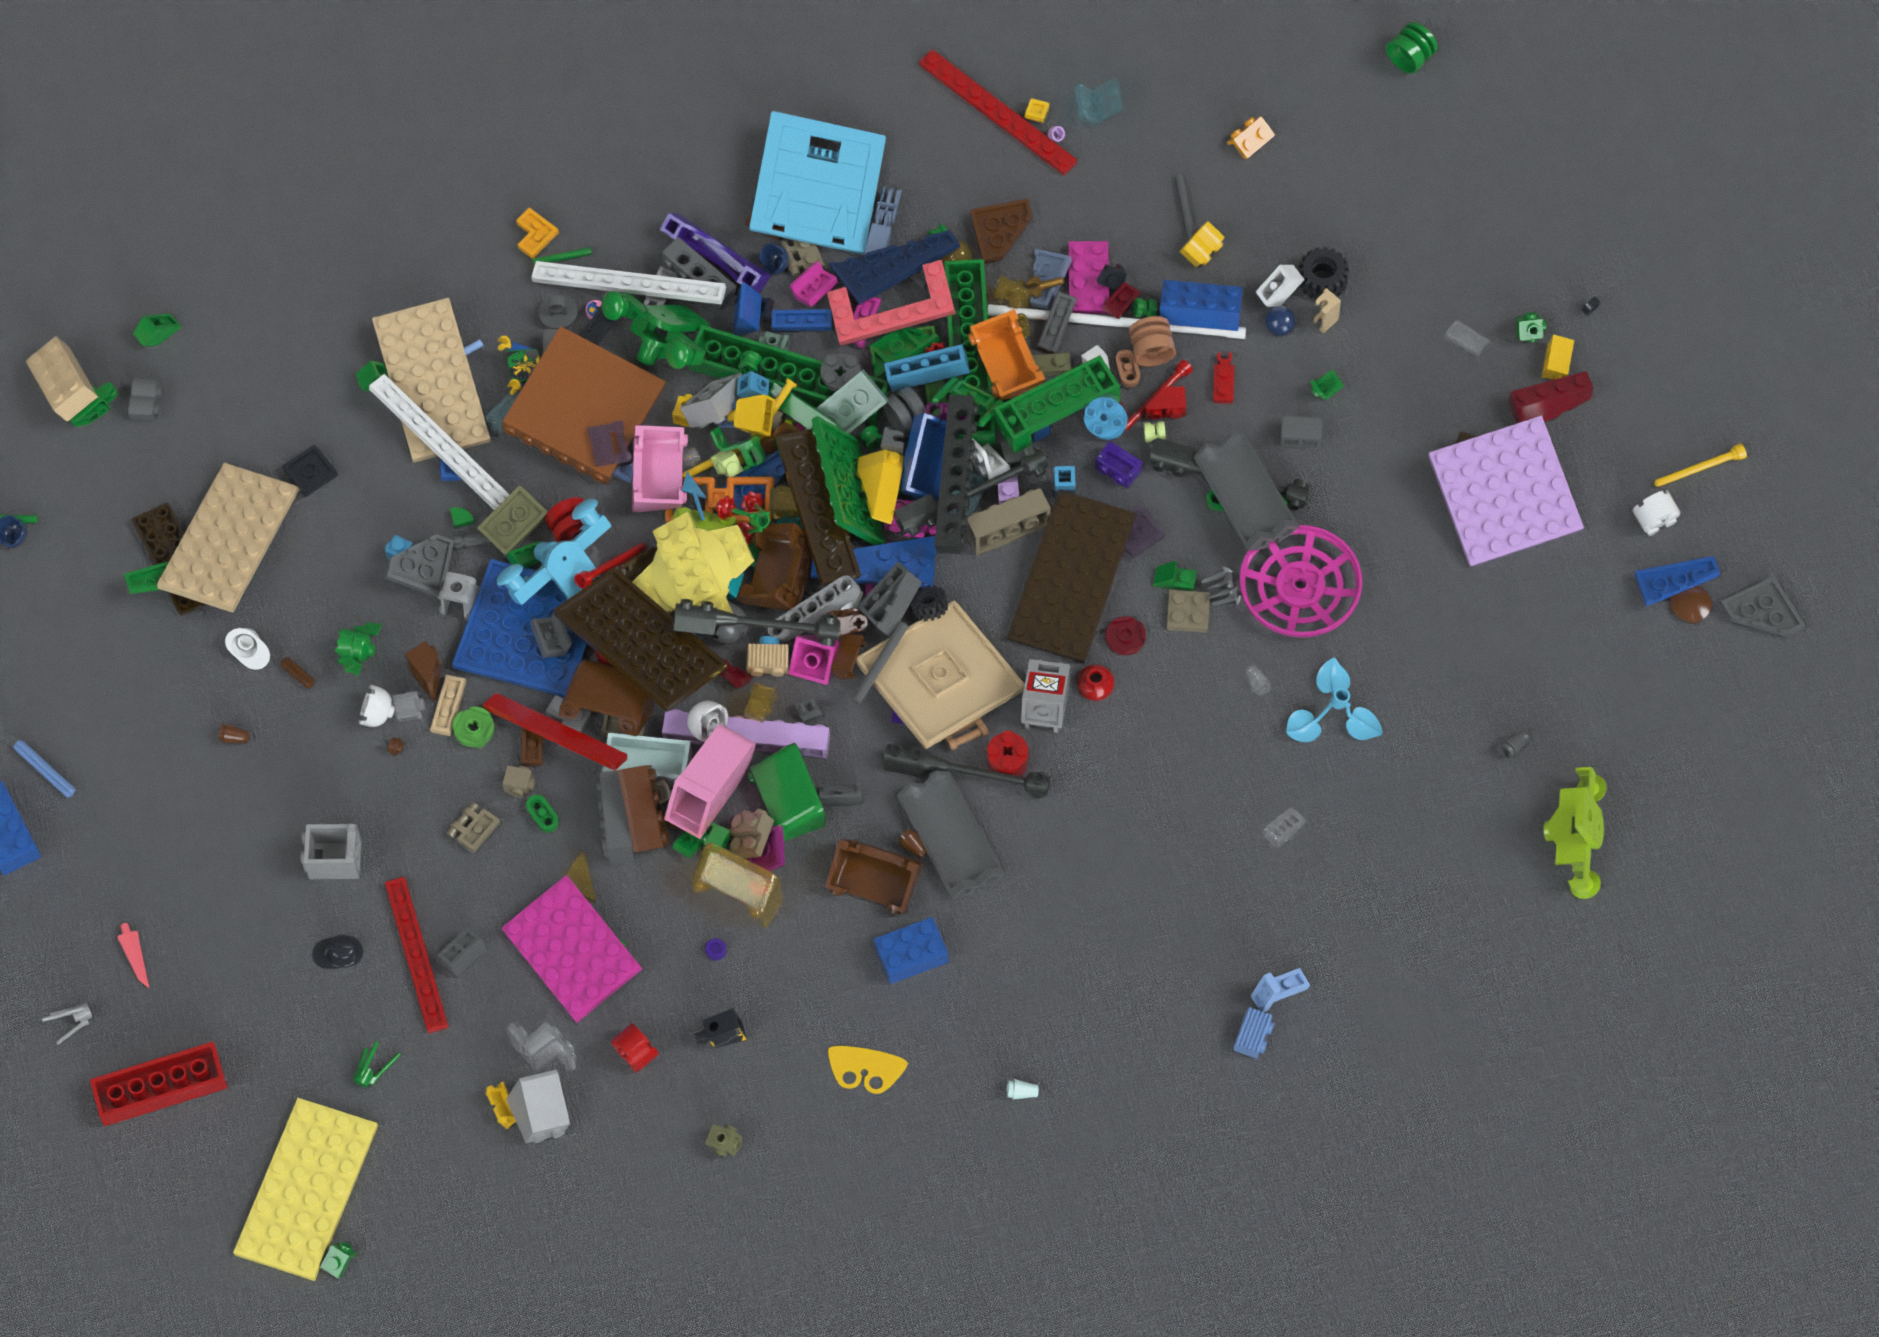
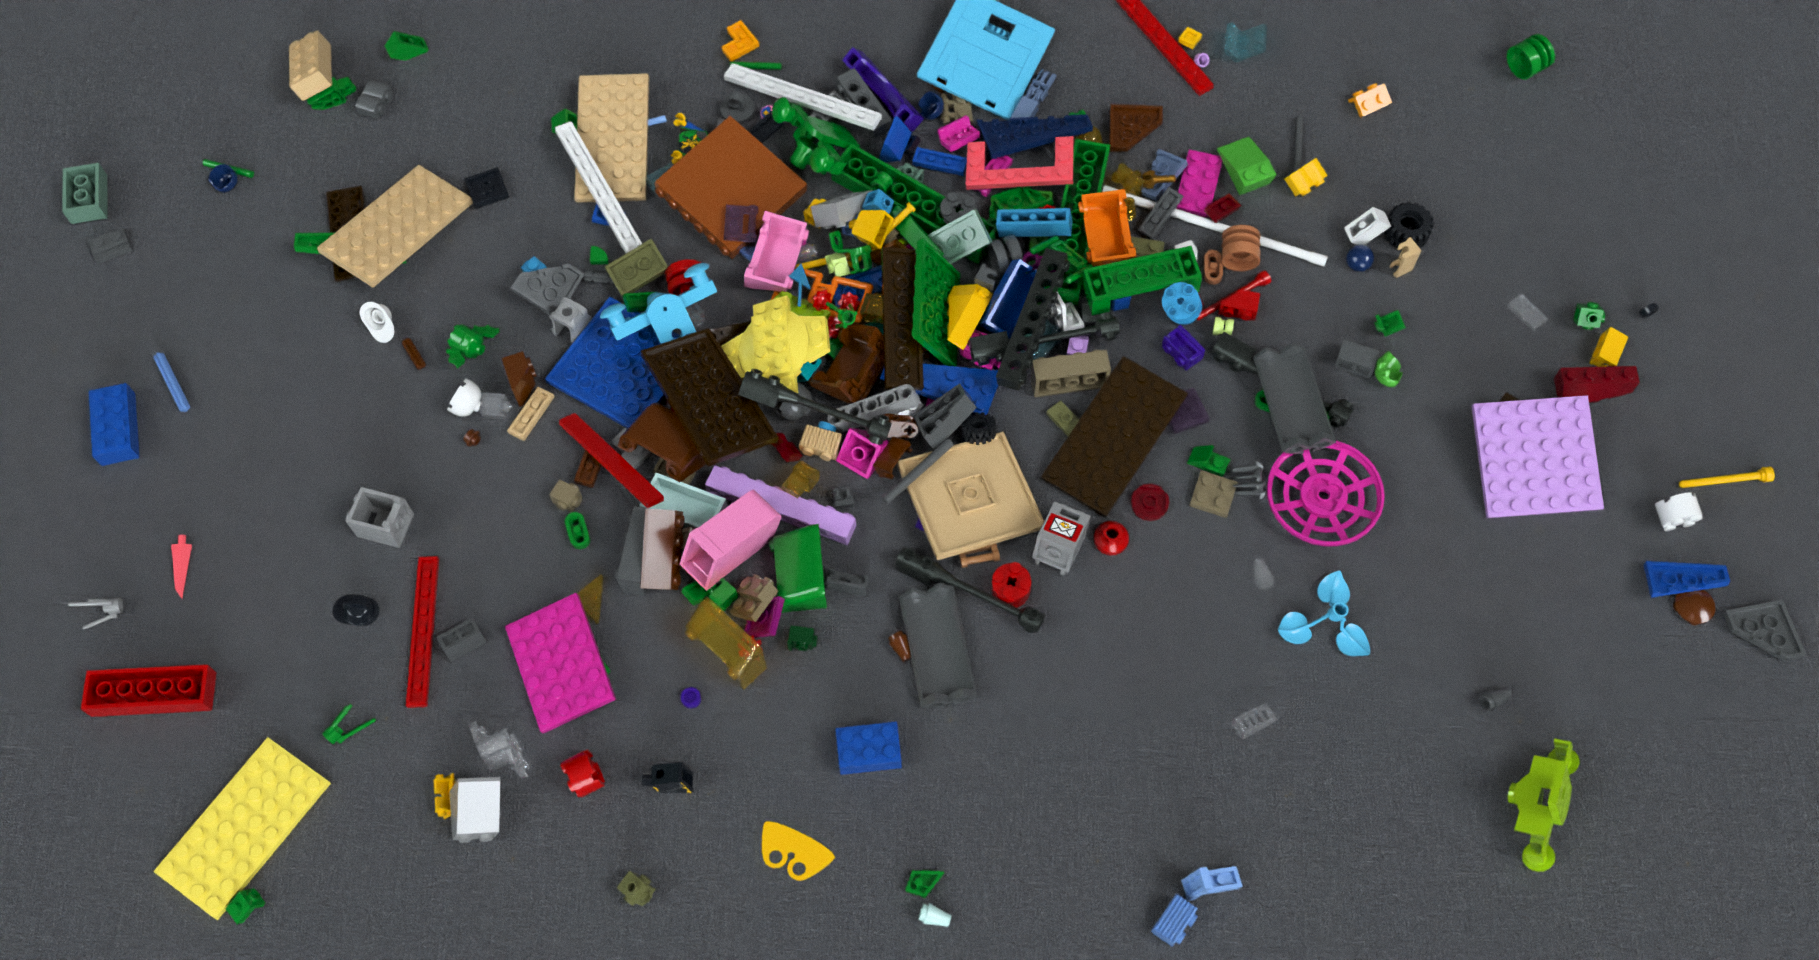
camera: 15 degrees right, 0 degrees up
reddish brown cone [218,723,250,744] -> none
dark tan plate [447,802,500,853] -> none
bright green plate [453,707,495,748] -> none
dark grey bracket [530,613,572,658] -> none
red piece [574,543,646,589] -> none
white cylinder [687,700,728,742] -> none
reddish brown windscreen [825,838,924,915] -> none
green wheel [859,425,883,450] -> none
dark azure brick [1054,466,1075,498] -> none
black bracket [1096,264,1128,290] -> none
green wheel [1133,298,1157,318] -> none
blue brick [1159,280,1243,331] -> none
red plate [1213,352,1234,404] -> none
none -> dark green brick [787,625,818,651]
none -> green piece [905,870,944,898]
none -> olive plate [1046,401,1079,436]
none -> bright green slope [1217,137,1276,195]
none -> bright green hair [1374,351,1403,387]

